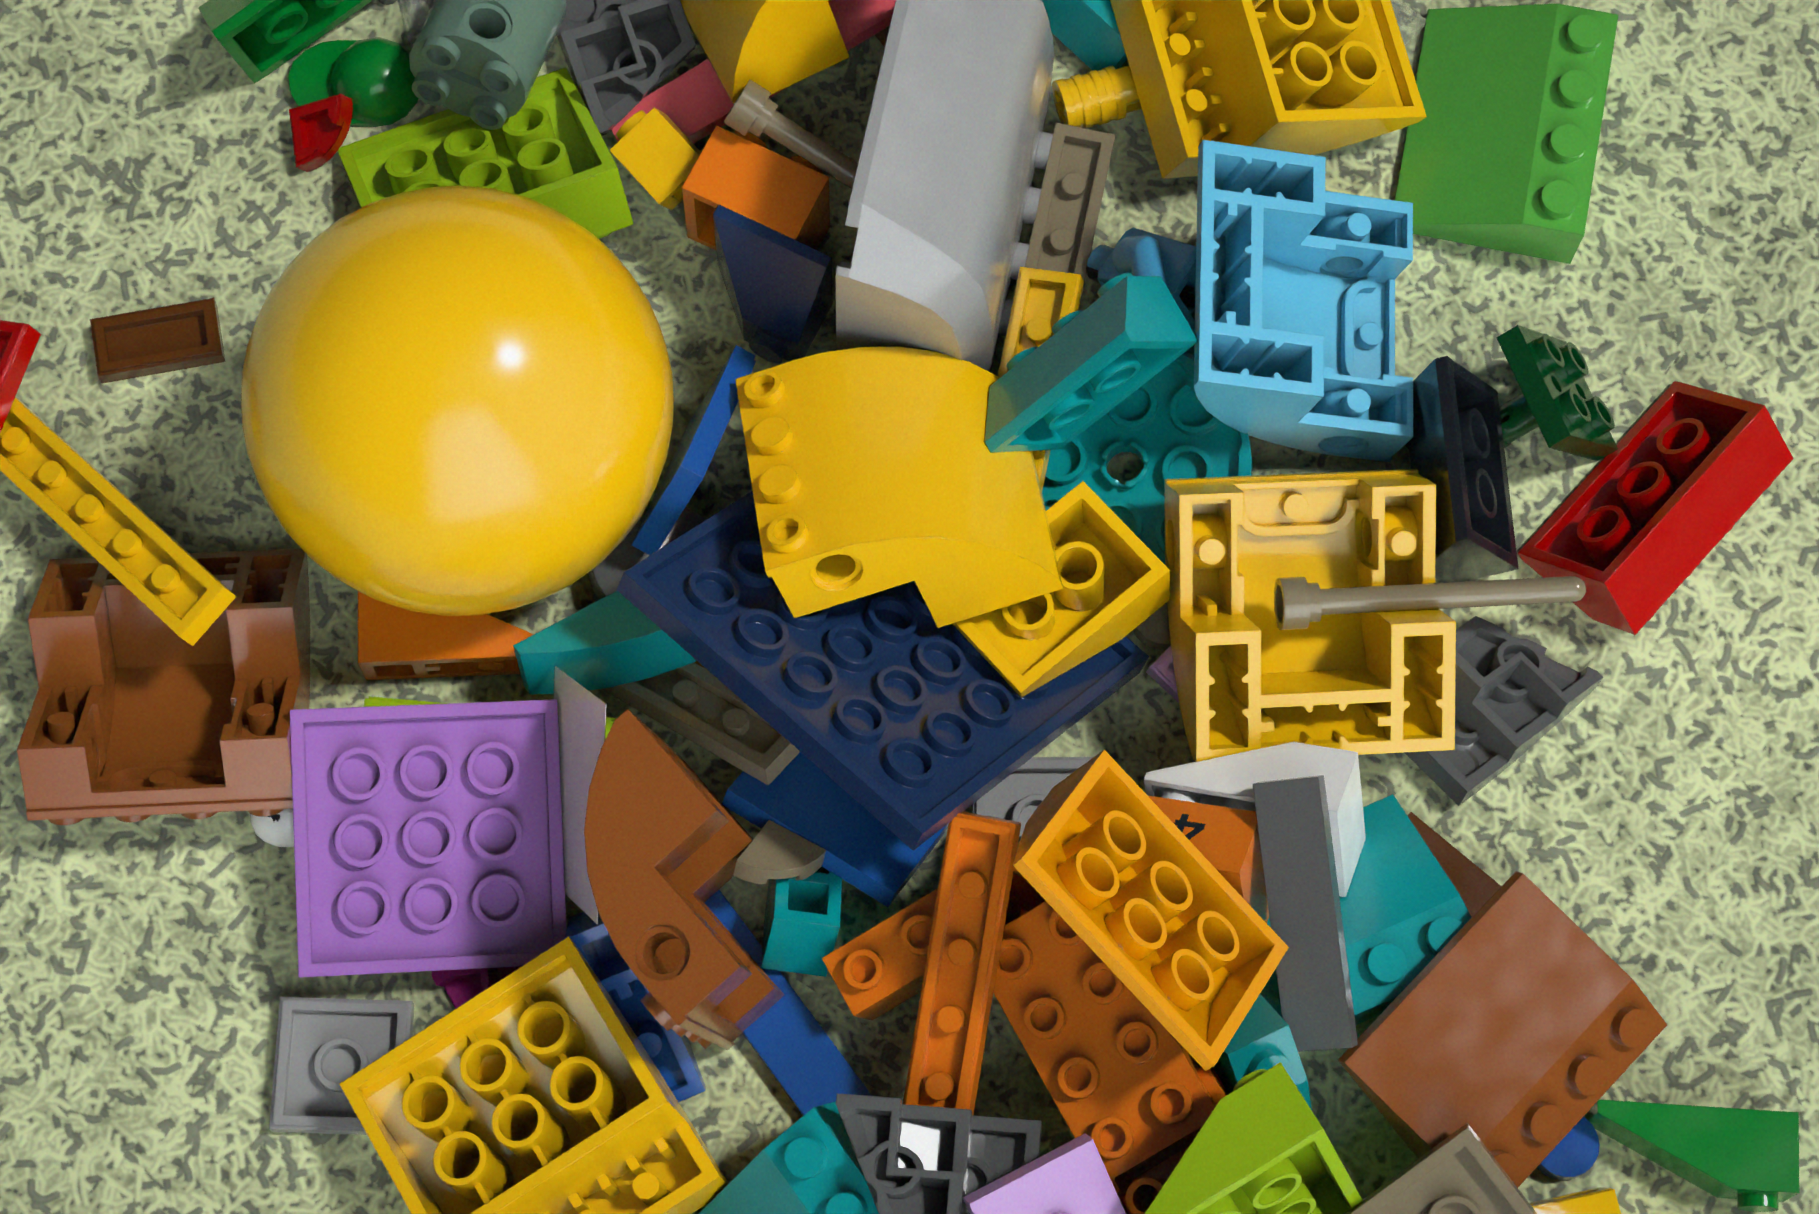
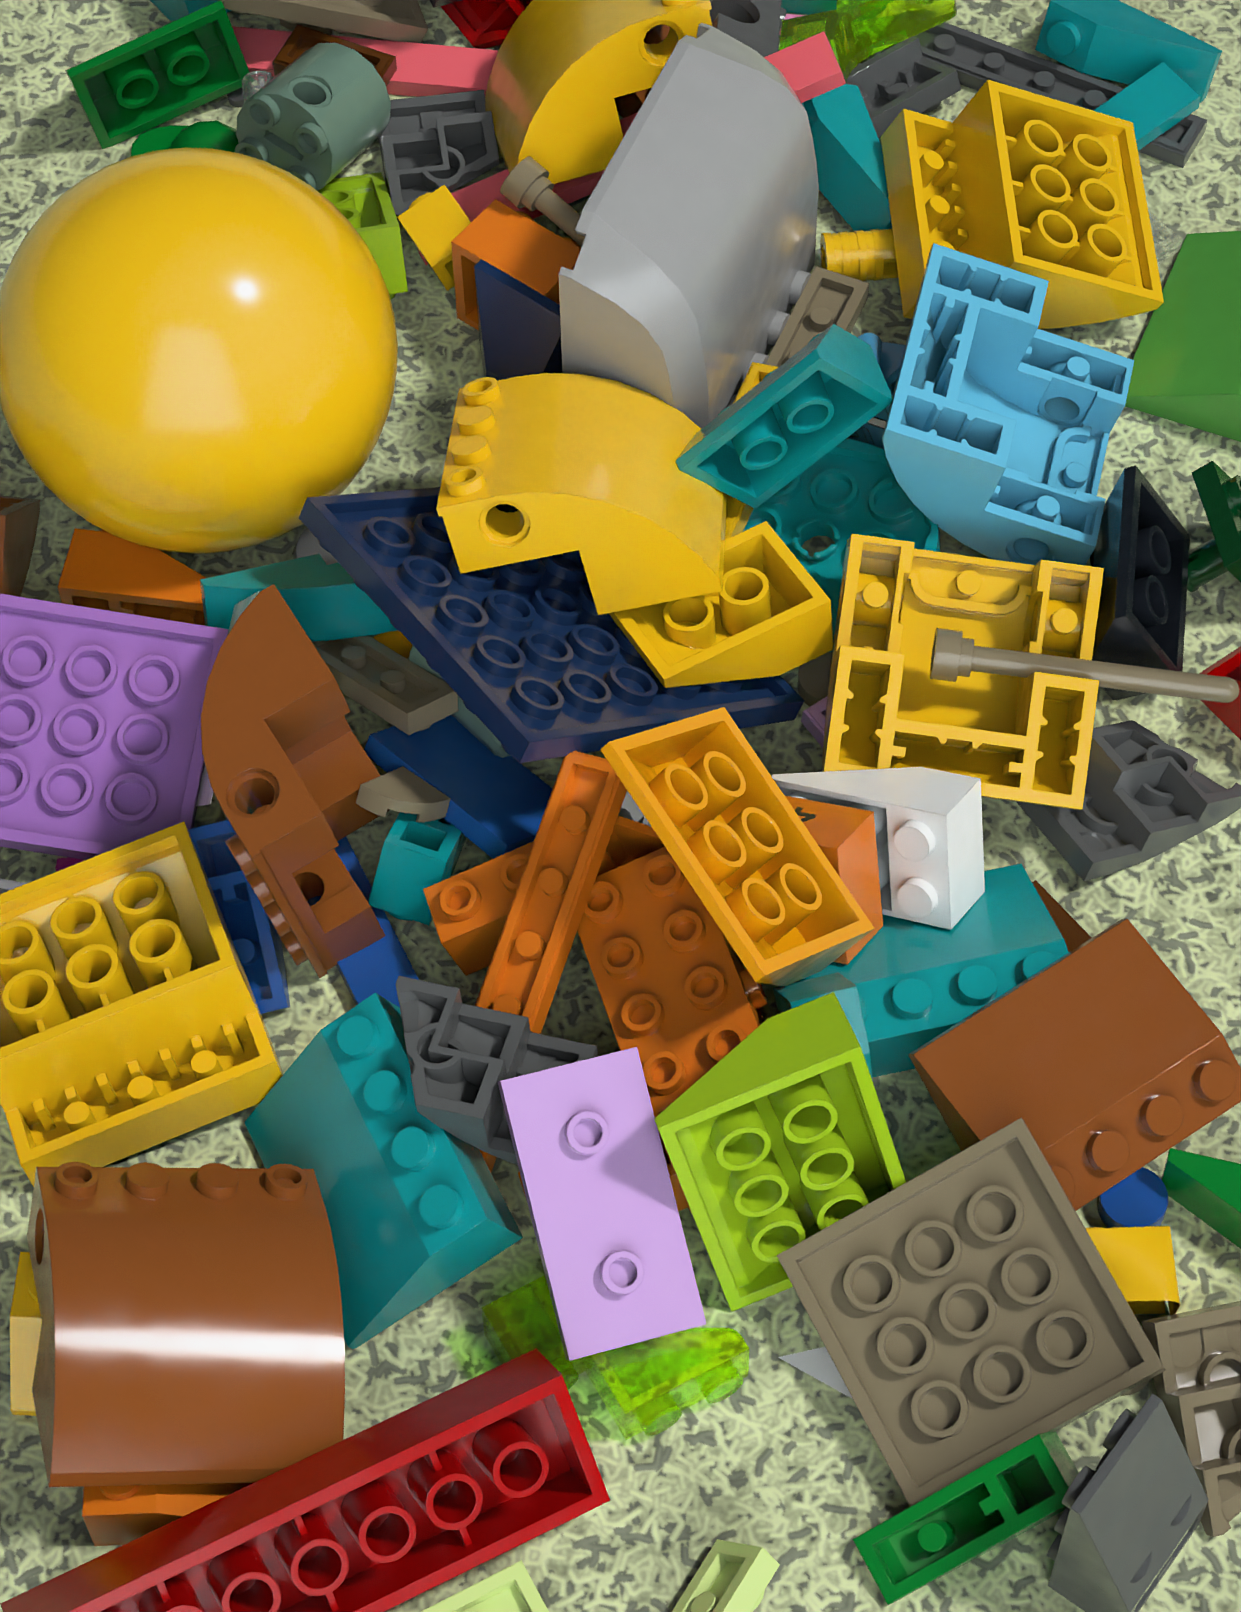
camera: 15 degrees right, 15 degrees down
blue tile [631,345,756,555] -> none
dark grey tile [1253,775,1358,1052] -> none

